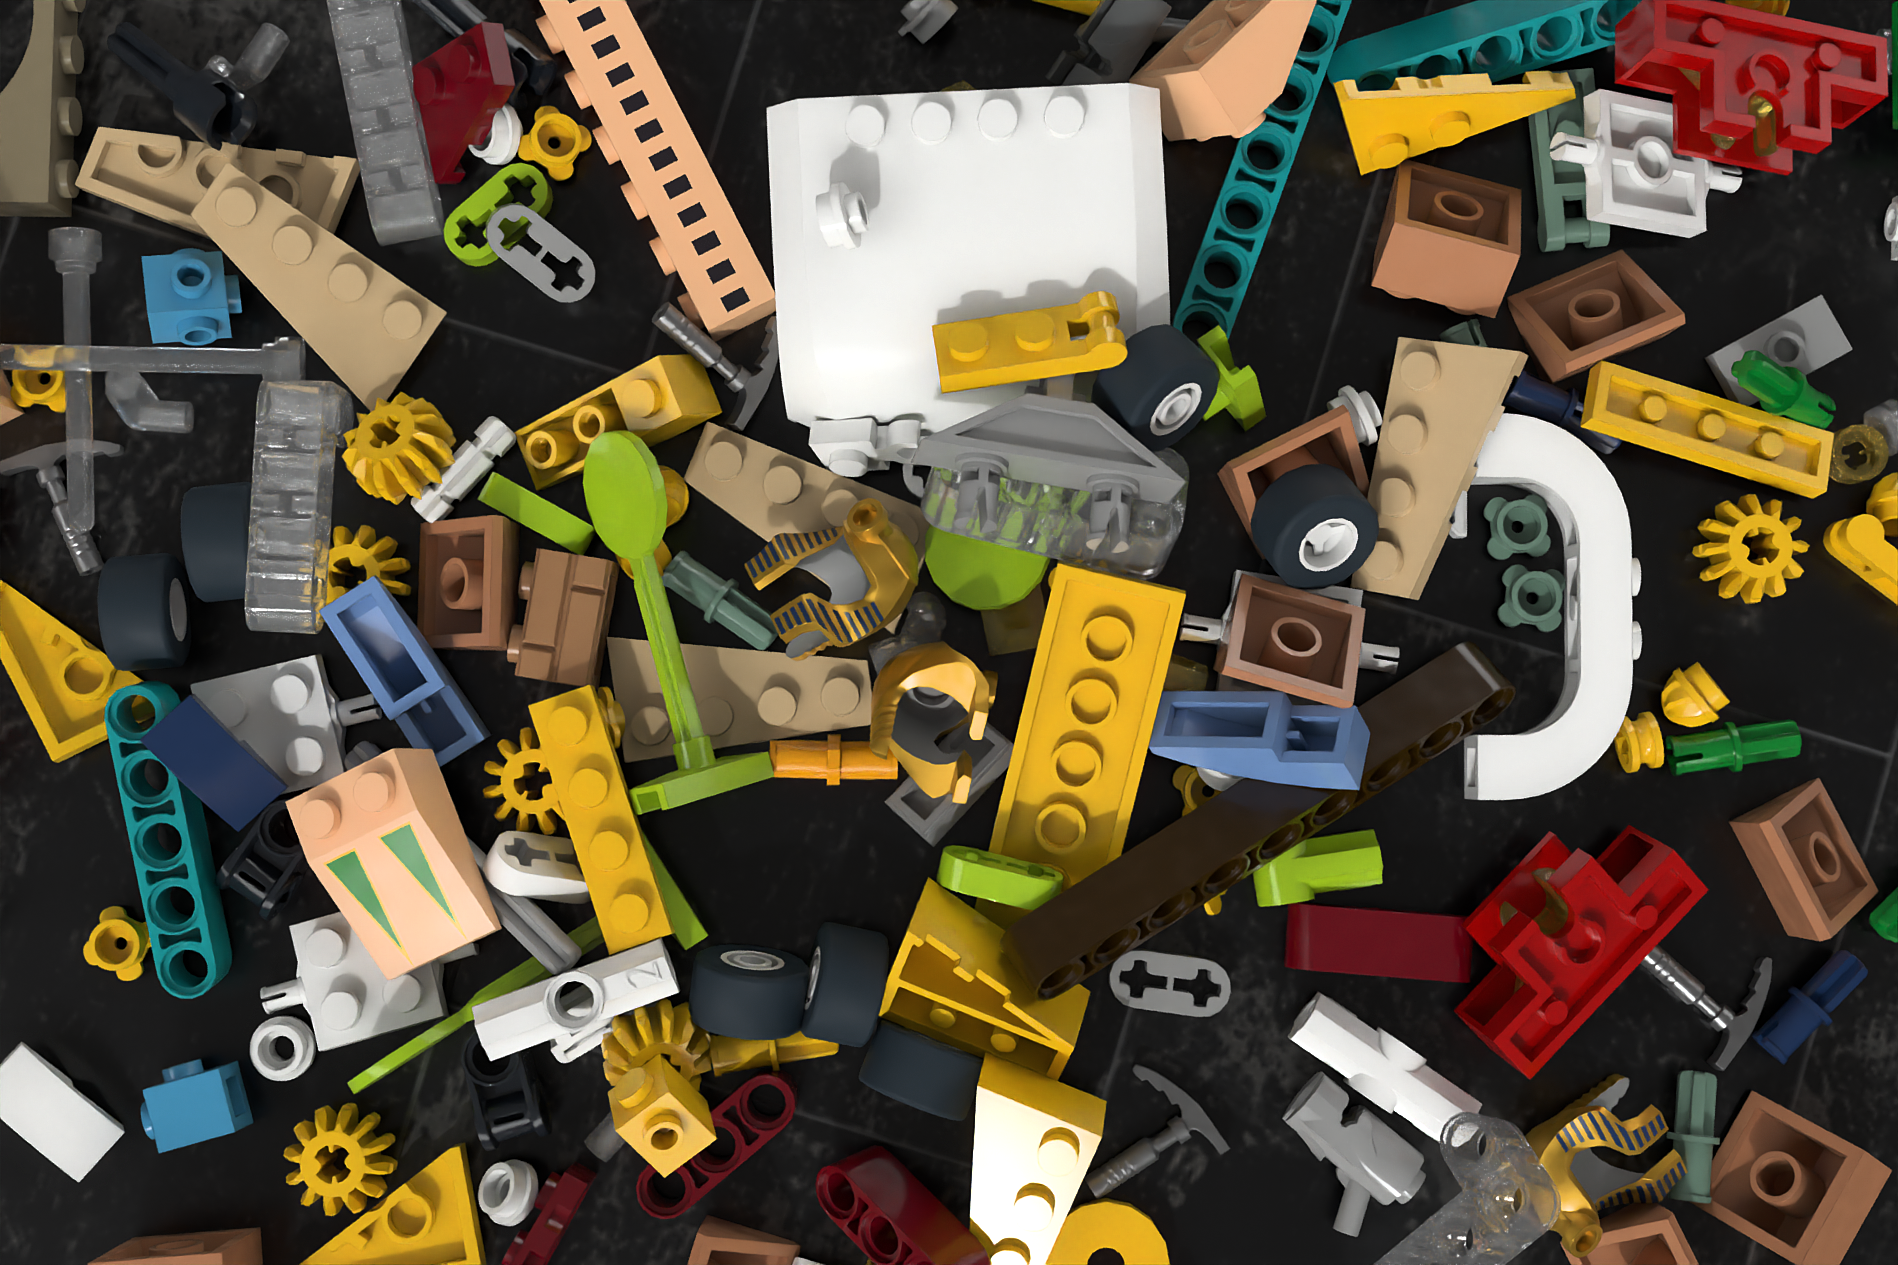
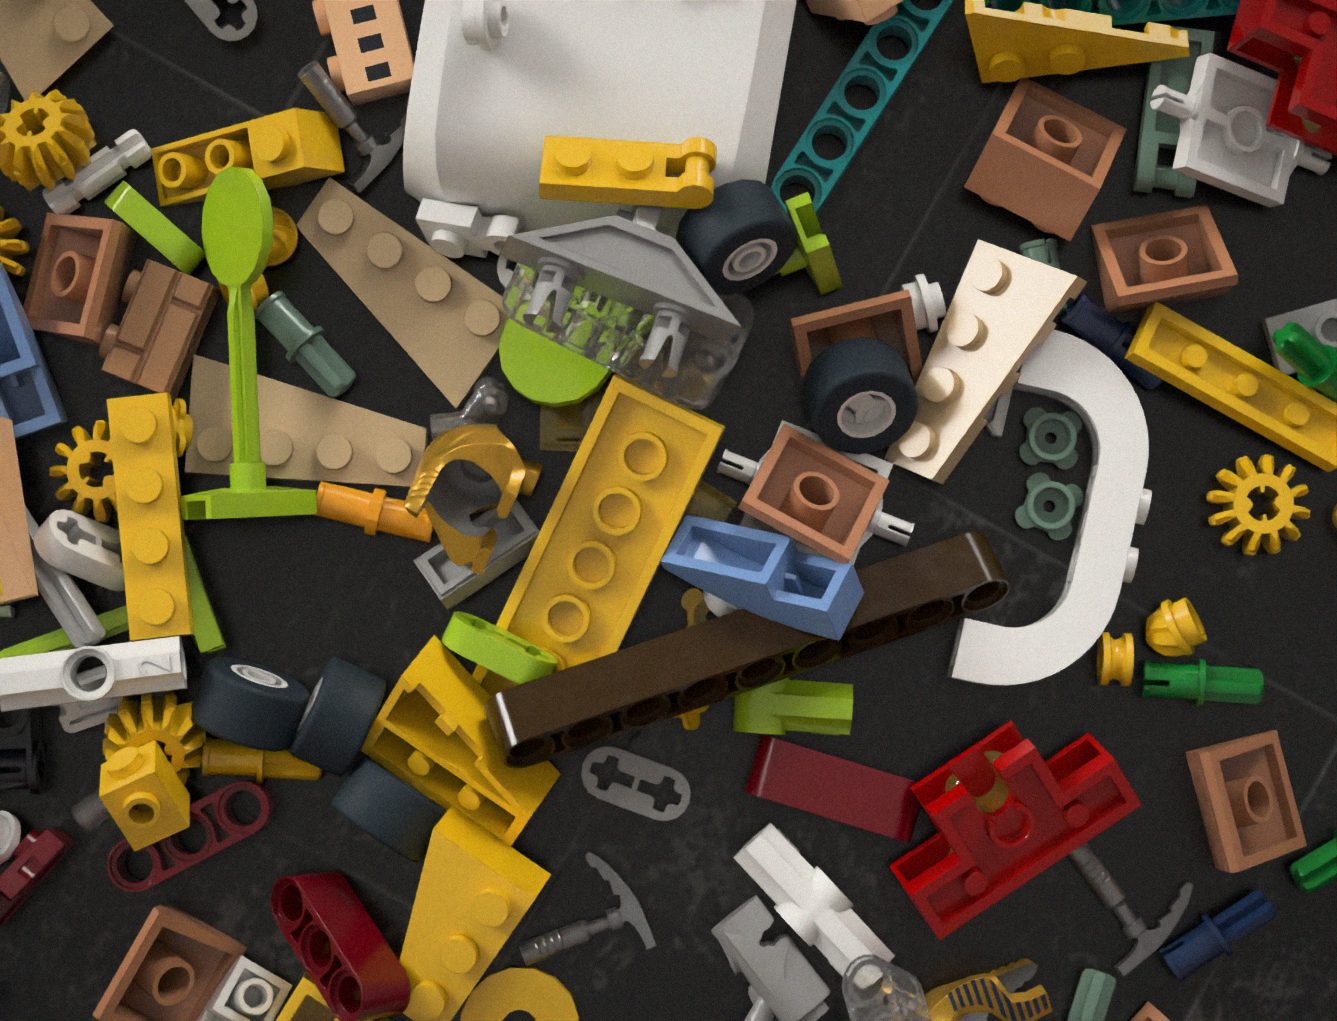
camera: 15 degrees right, 0 degrees up
pearl gold piece [744,498,918,661] -> none

